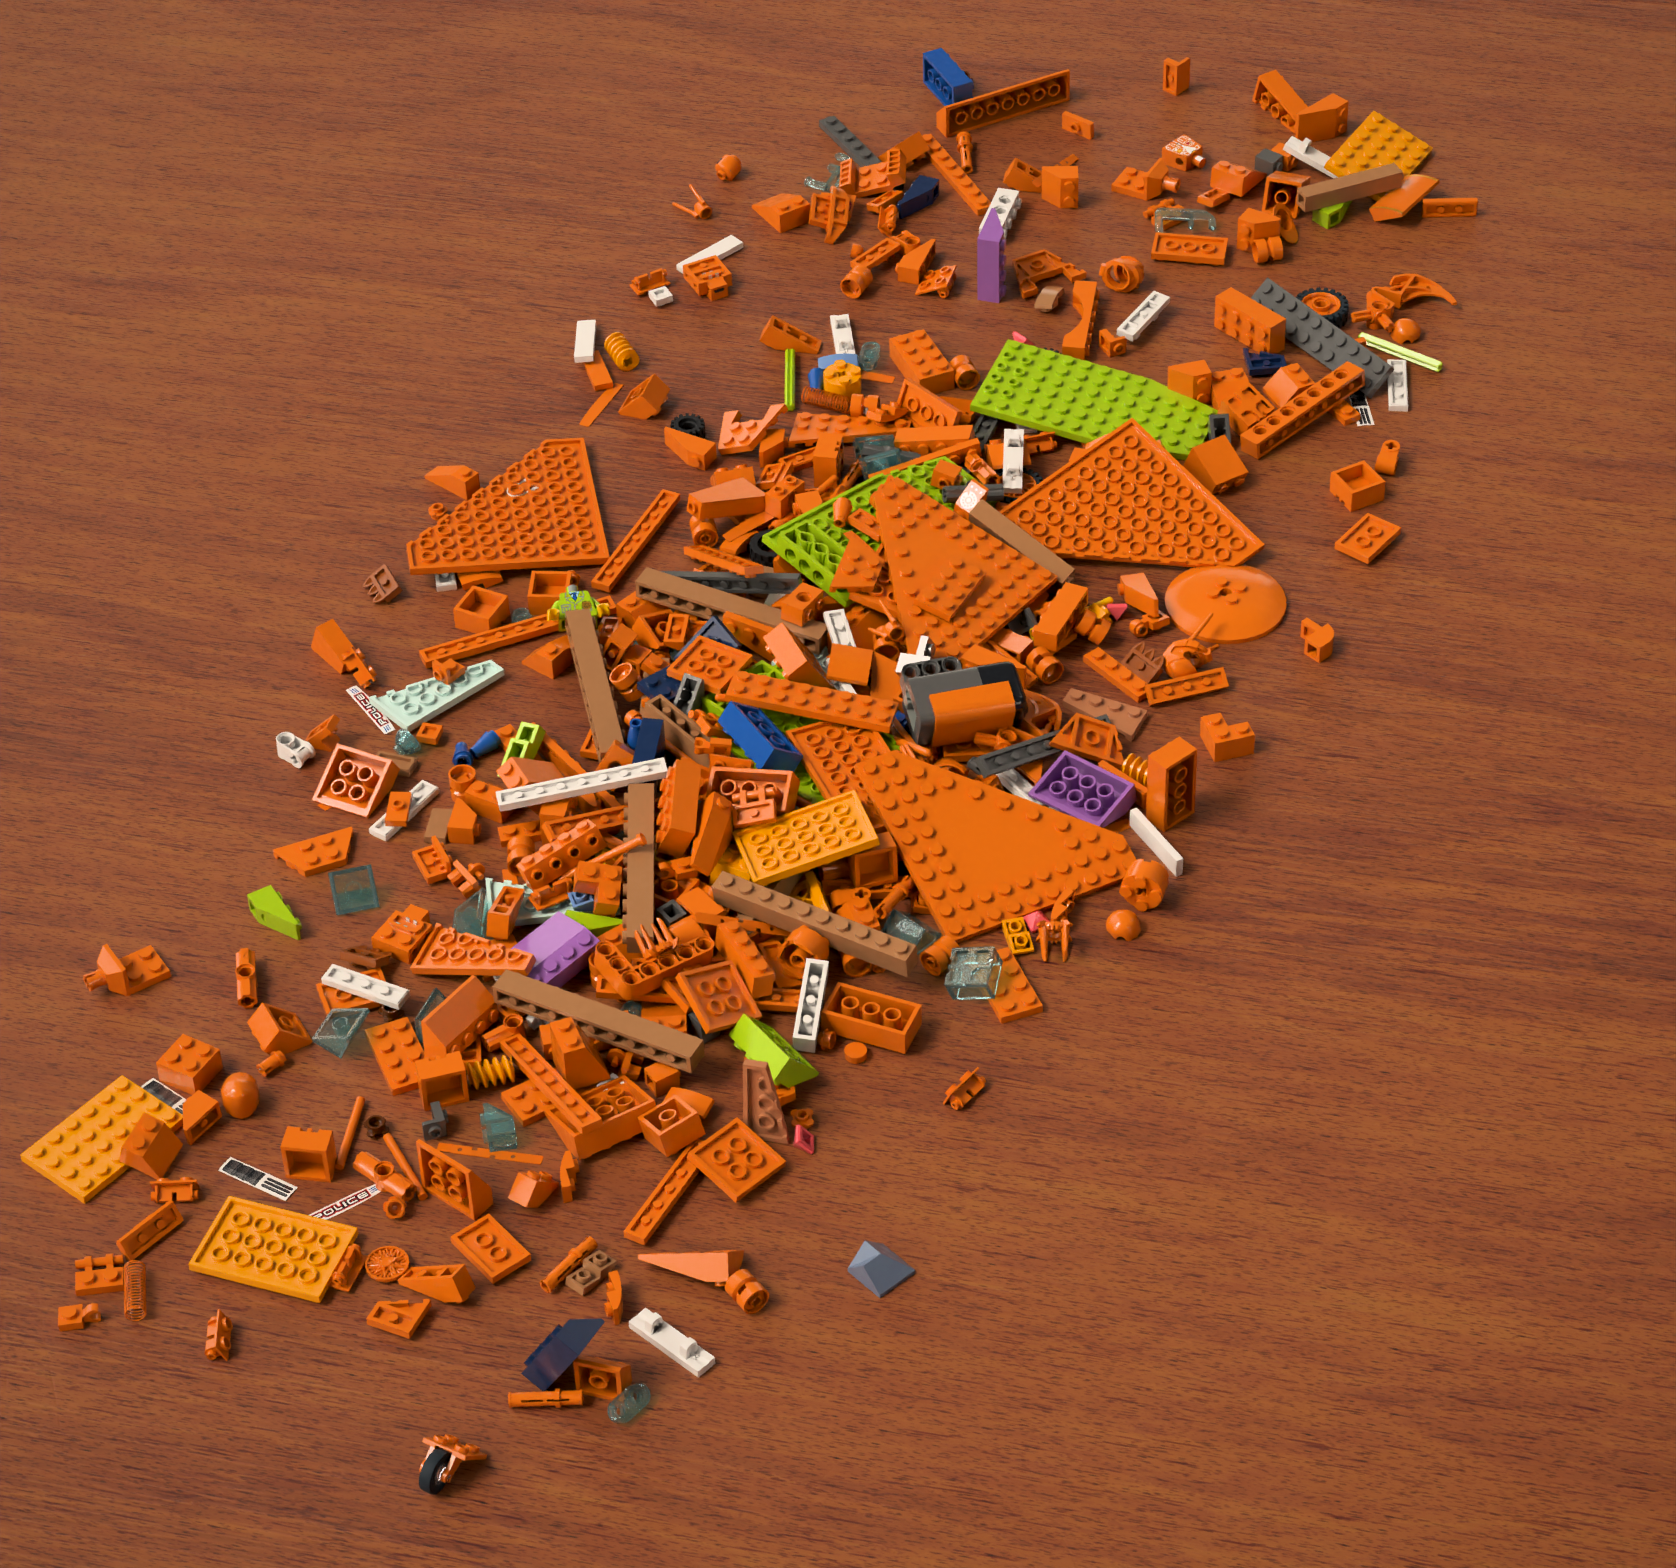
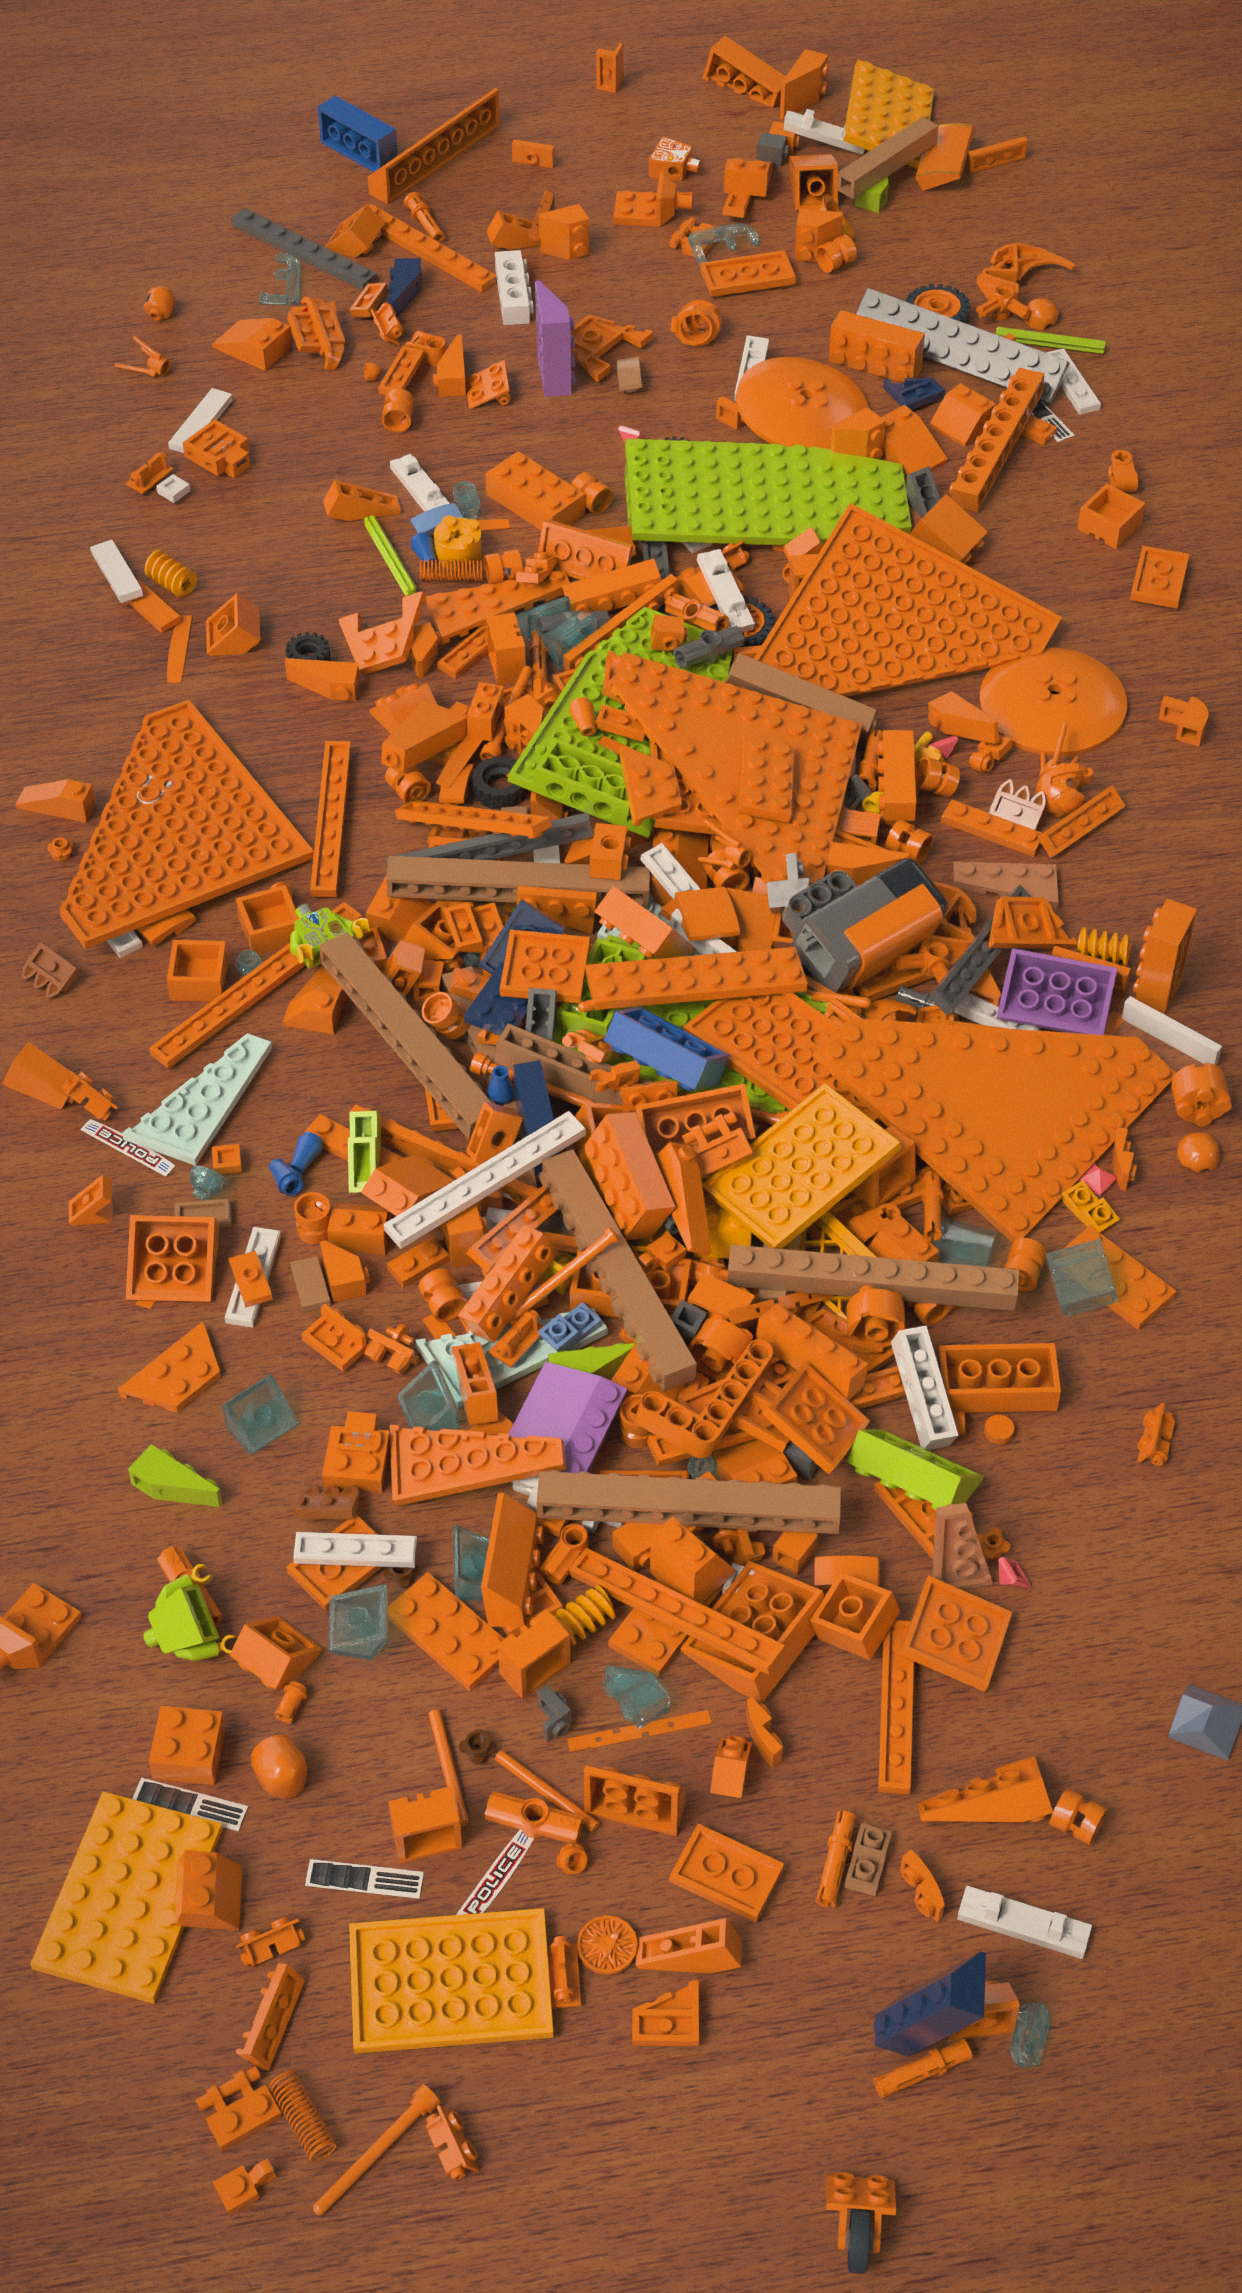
camera: 25 degrees left, 10 degrees up
orange slope [183,1090,222,1146] -> none
white piece [276,732,316,768] -> none
orange bracket [432,658,465,685] -> none
orange brick [573,860,622,917] -> none
orange piece [634,918,680,962] -> none
orange plate [756,462,794,491] -> none
orange plate [839,149,907,198] -> none
slope [953,479,989,521] -> none
orange piece [1036,920,1073,962] -> none
orange arch [1062,280,1100,360] -> none
orange brick [1200,713,1255,762] -> none
orange piece [1217,382,1275,436] -> none
none -> lime torso [144,1564,236,1661]
none -> orange piece [313,2084,441,2215]
none -> orange dish [736,357,870,450]

